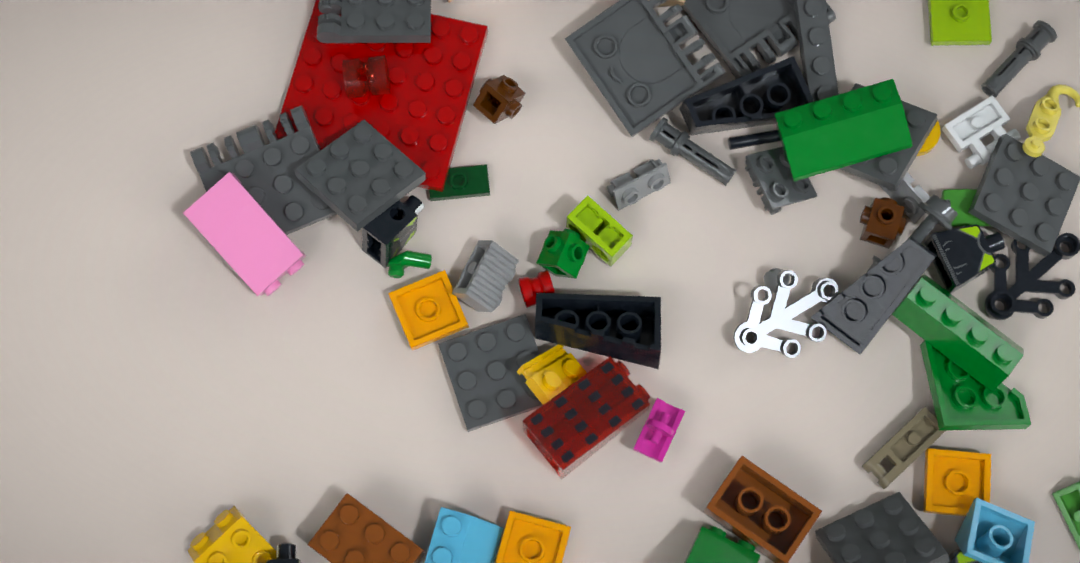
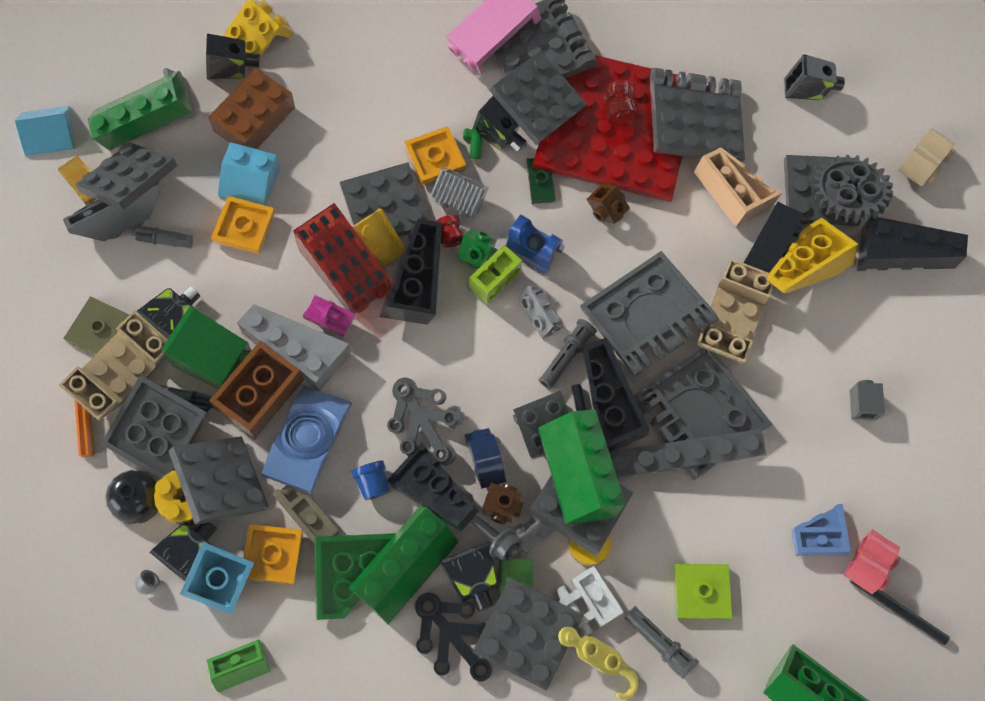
camera: 85 degrees right, 5 degrees down
none -> light grey wedge [237,304,351,391]
none -> medium blue slope [262,386,352,494]
none -> blue piece [351,460,390,501]
none -> dark blue brick [464,428,507,489]
none -> blue piece [506,214,565,274]

